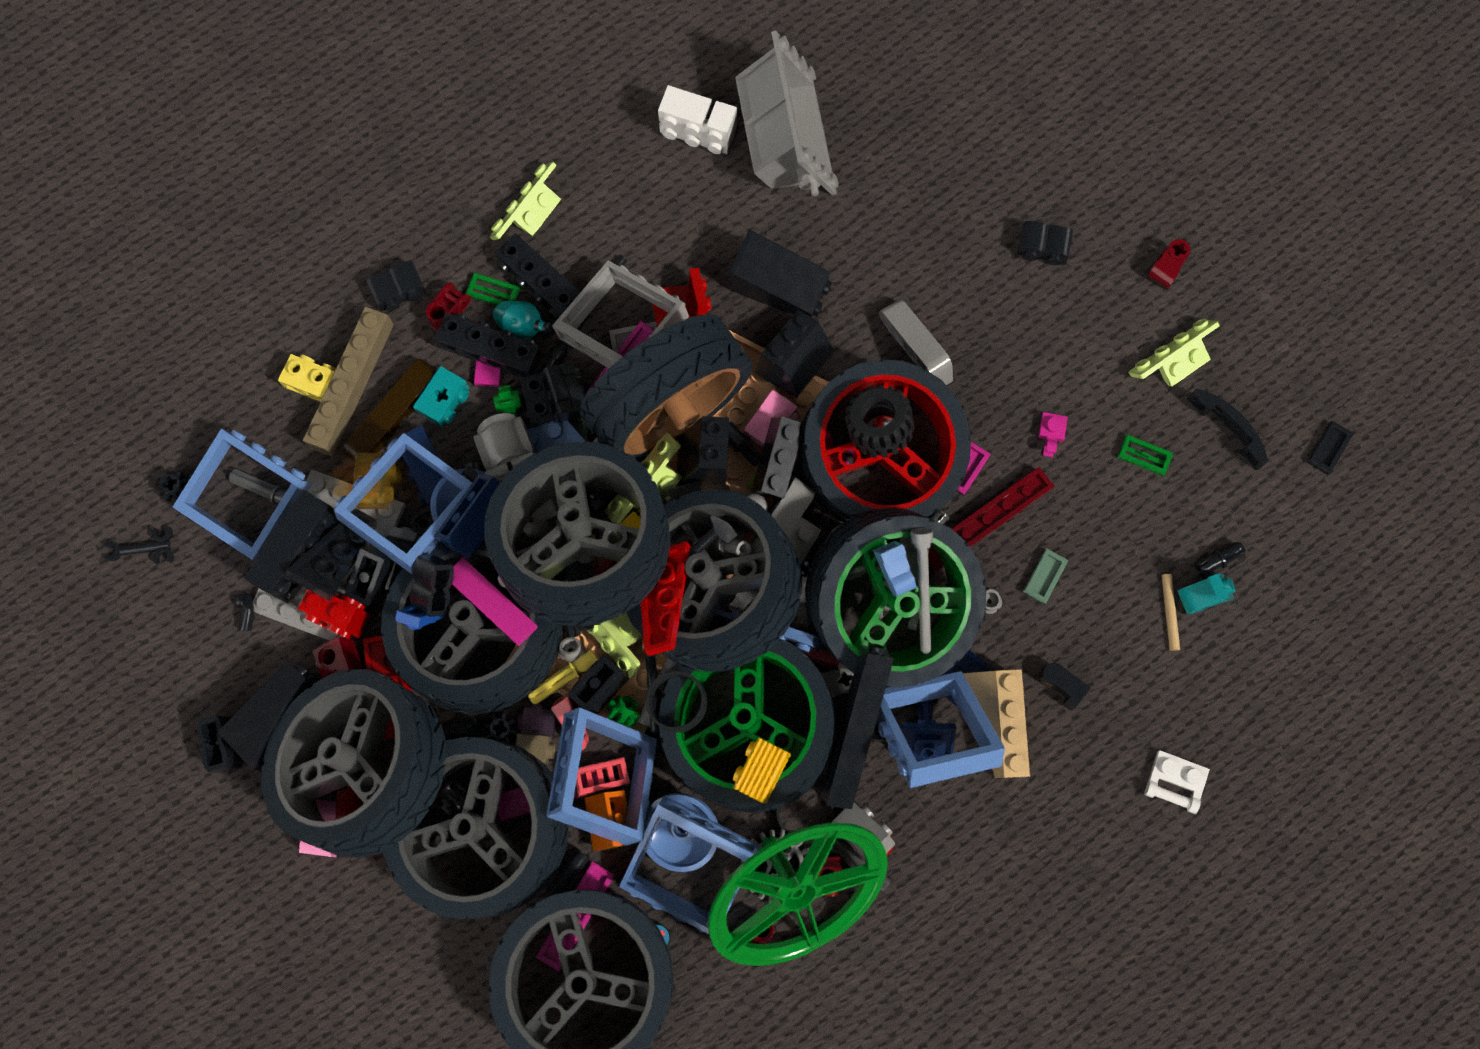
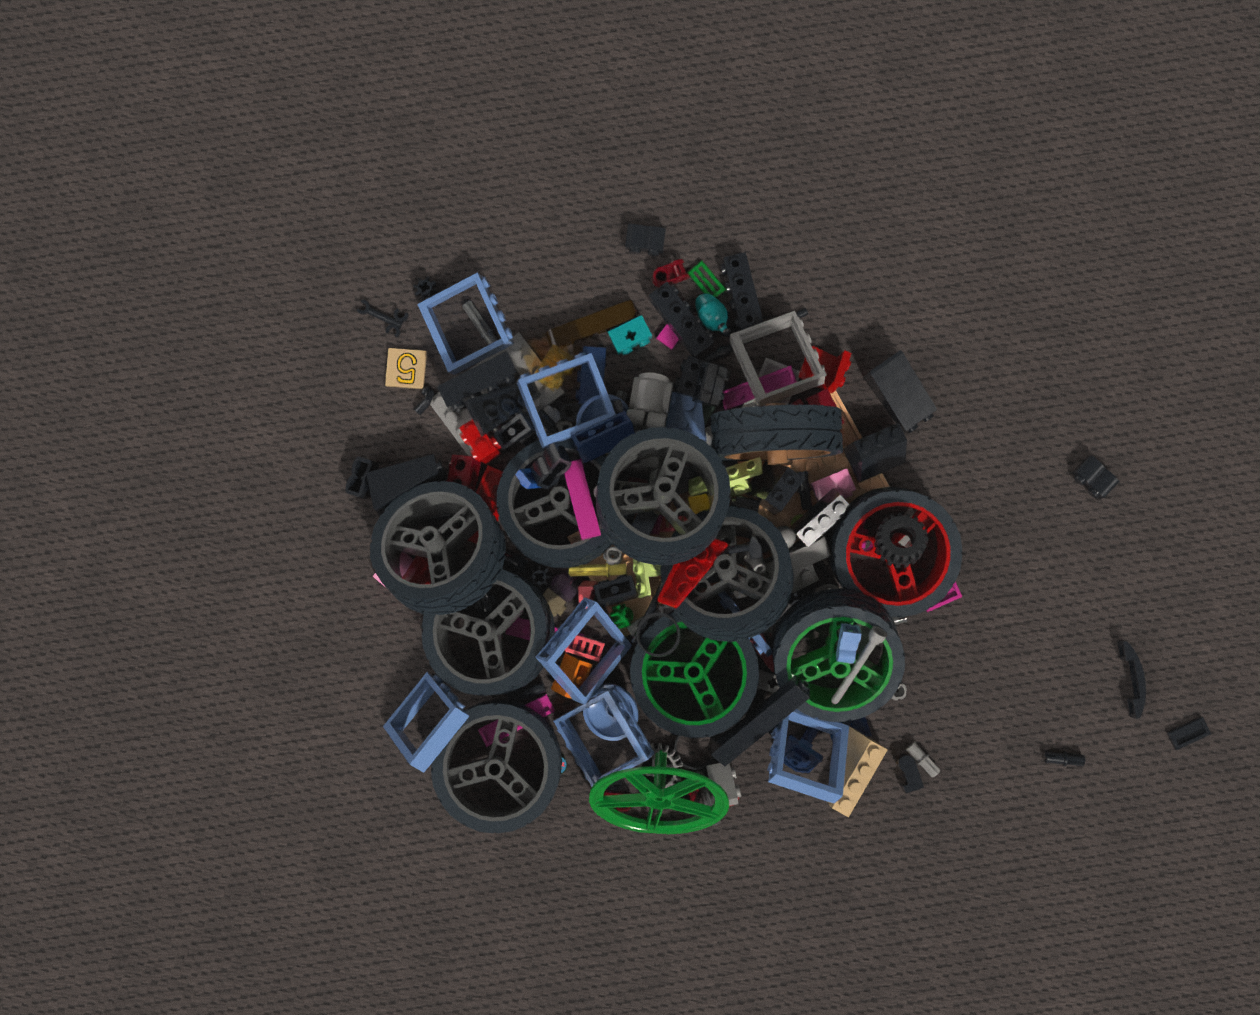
camera: 35 degrees right, 10 degrees up
light yellow brick [278,354,336,402] -> none
dark tan brick [303,307,394,457] -> none
yellowish green bracket [490,162,561,240] -> none
green gear [493,385,522,416] -> none
white piece [658,85,737,154] -> none
yellow brick [733,737,791,804] -> none
light grey piece [735,30,839,196] -> none
light grey beam [879,299,953,385] -> none
dark red plate [928,467,1055,574] -> none
sand green tile [1022,548,1069,605] -> none
dark pink plate [1038,412,1068,458] -> none
green tile [1117,434,1173,477] -> none
yellowish green bracket [1129,319,1219,386] -> none
white plate [1144,750,1210,814] -> none
dark red piece [1147,239,1190,289] -> none
tan bar [1161,574,1180,651] -> none
teal pin [1177,573,1236,615] -> none
none -> medium blue window [383,672,469,773]
none -> tan tile [385,348,427,389]
none -> light grey axle [906,741,940,777]

